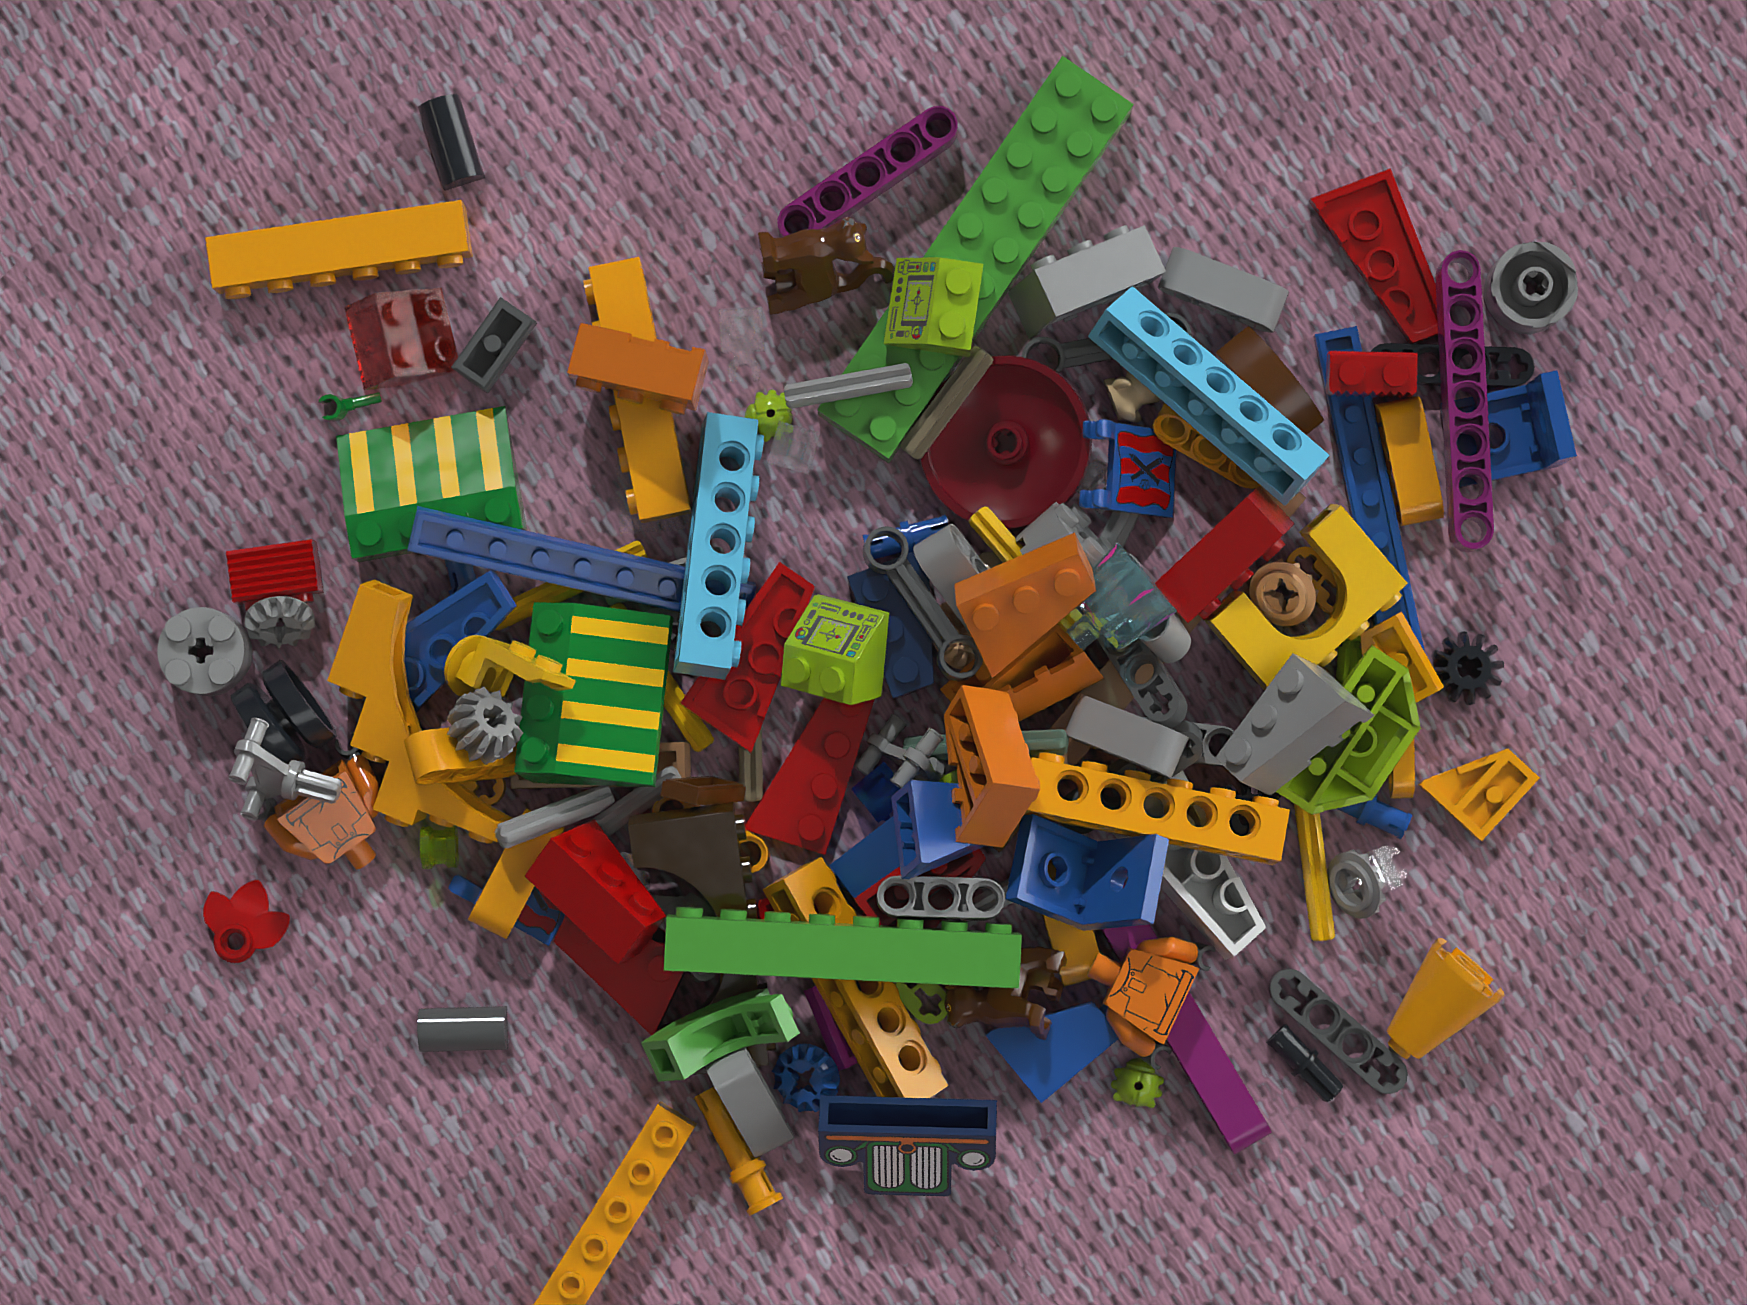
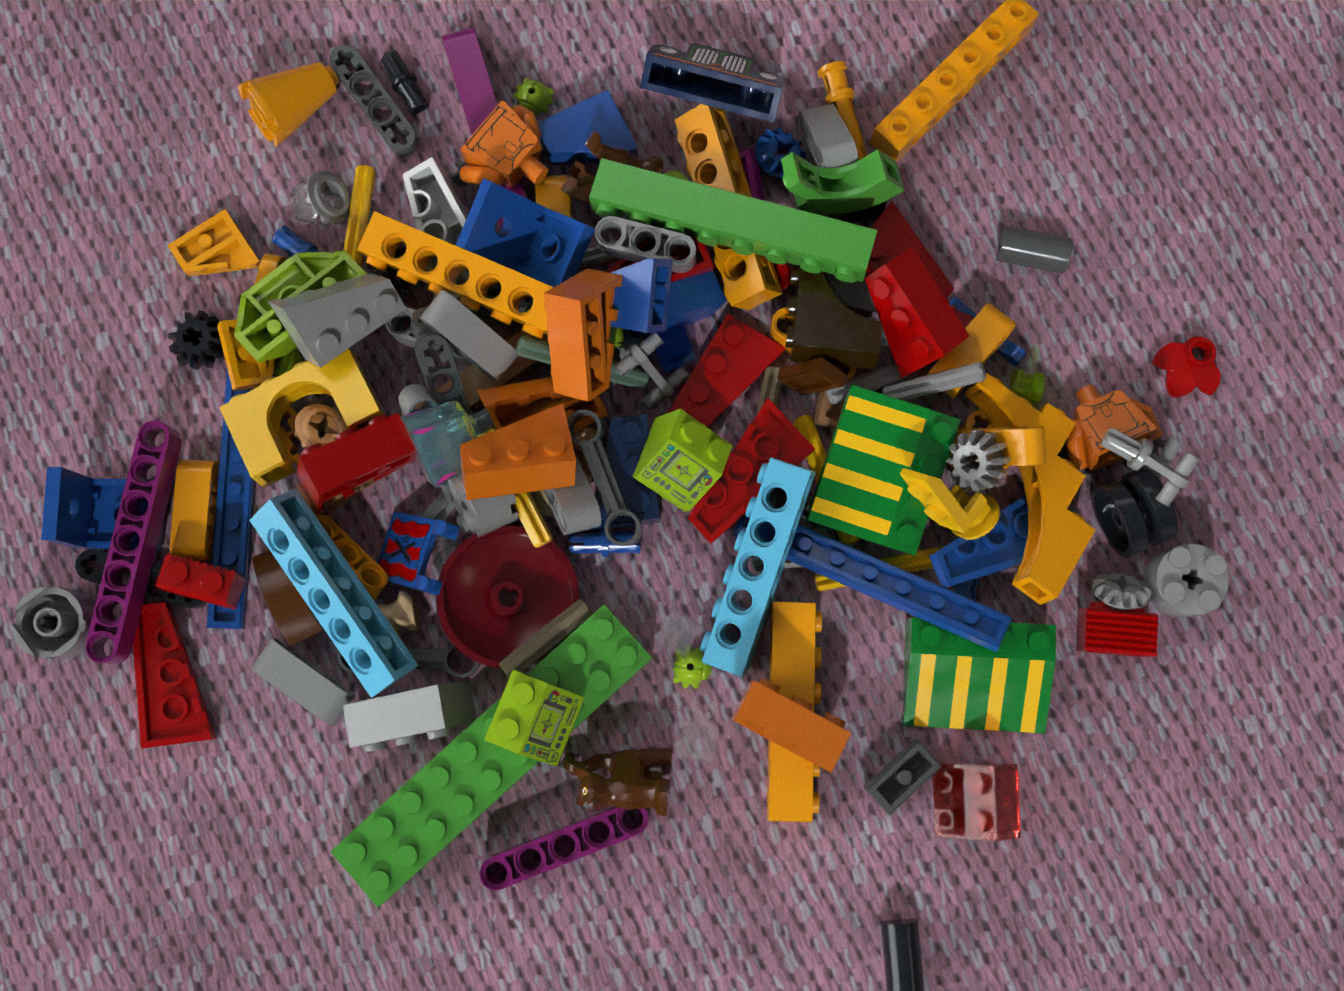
camera: 170 degrees left, 5 degrees down
light orange brick [205,200,473,299] -> none
green hand [319,392,382,421] -> none
light grey axle [784,363,913,409] -> none

